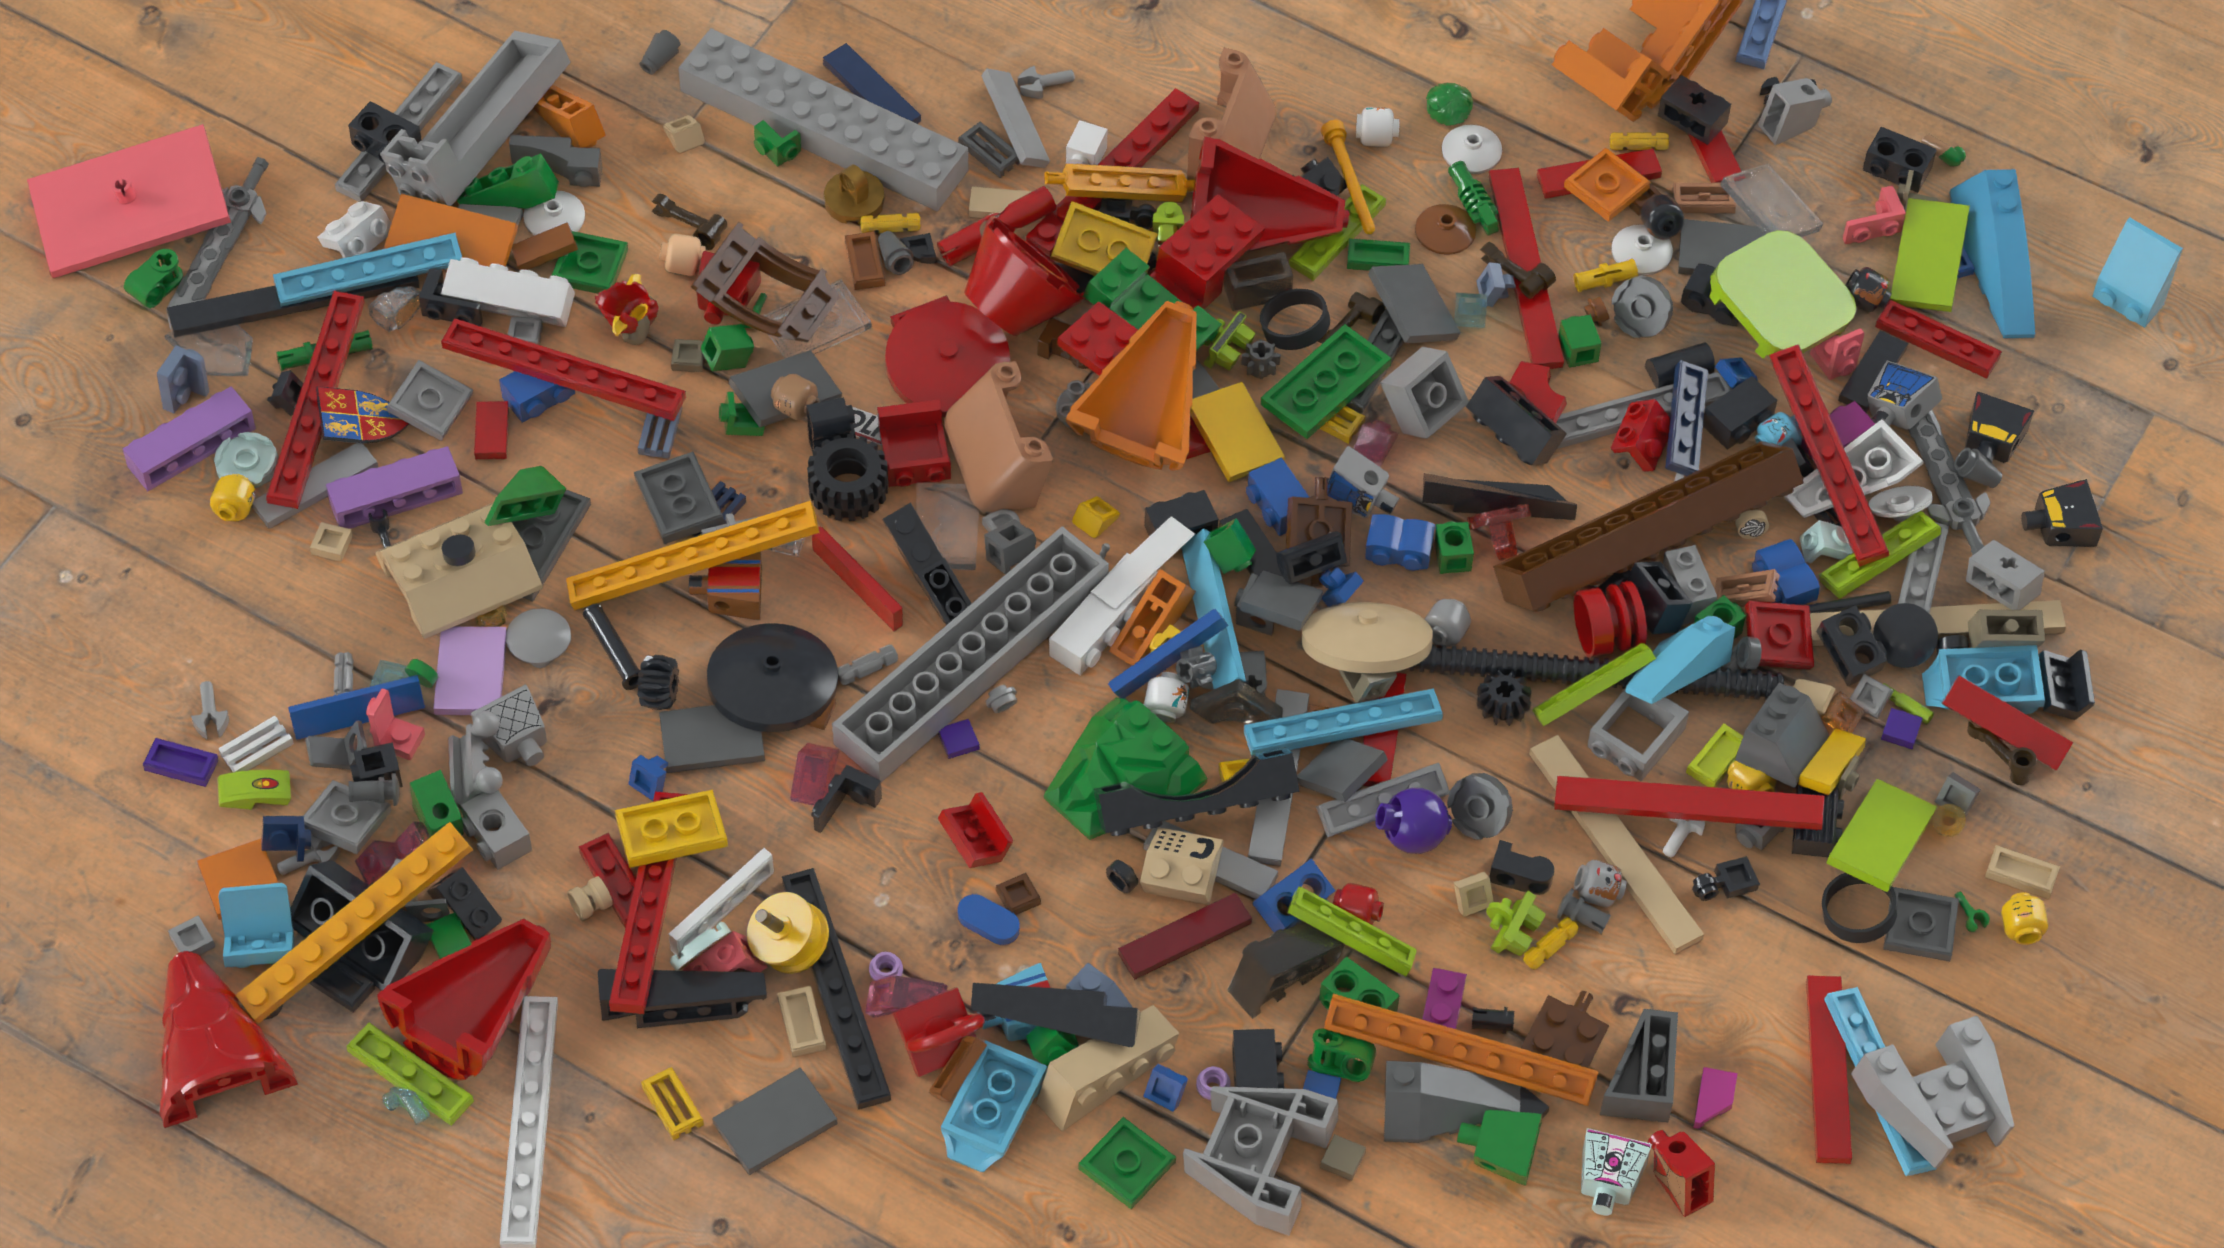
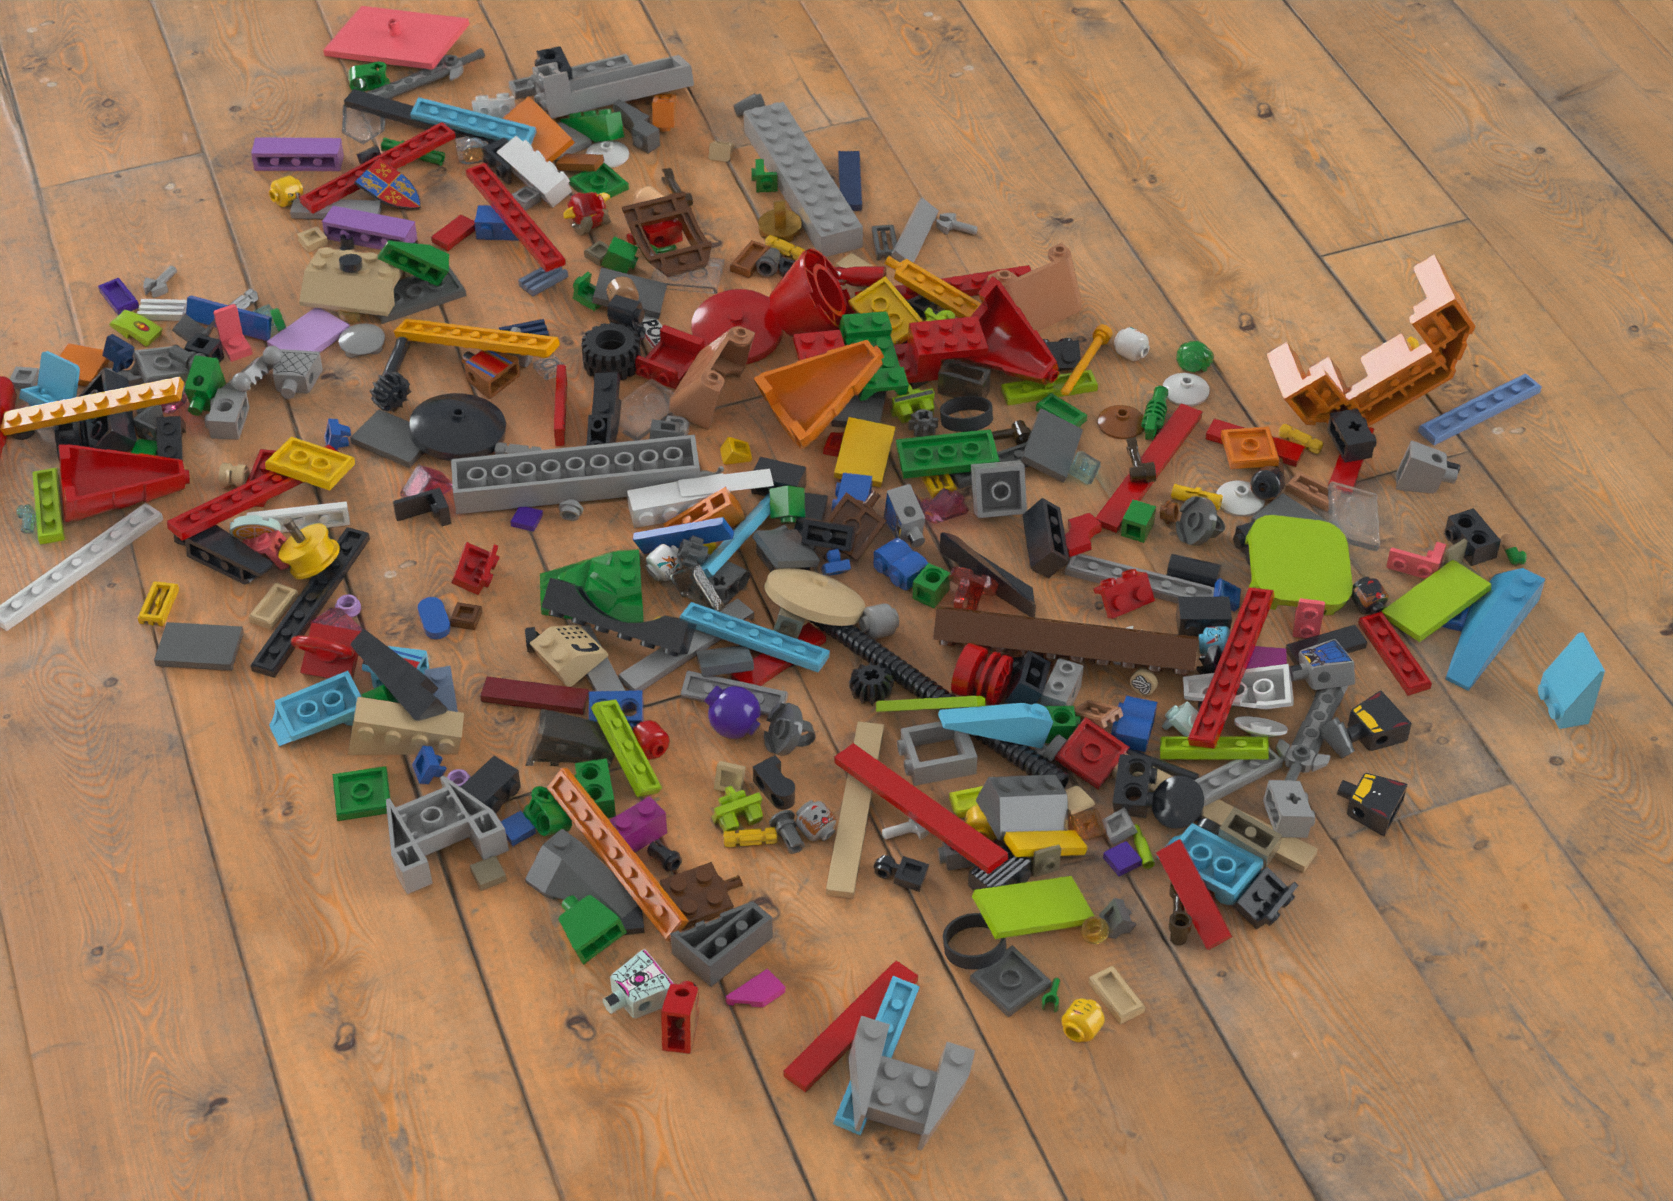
camera: 40 degrees right, 10 degrees down
sand blue bracket [157,345,209,414] -> none
light aqua tile [214,432,279,488] -> none
light grey tile [386,360,473,441] -> none
dark grey tile [634,452,724,544] -> none
dark orange tile [929,1036,987,1102] -> none
white brick [1066,120,1108,165] -> none
sand blue tile [1476,262,1515,307] -> none
tile [1665,360,1708,476] -> none

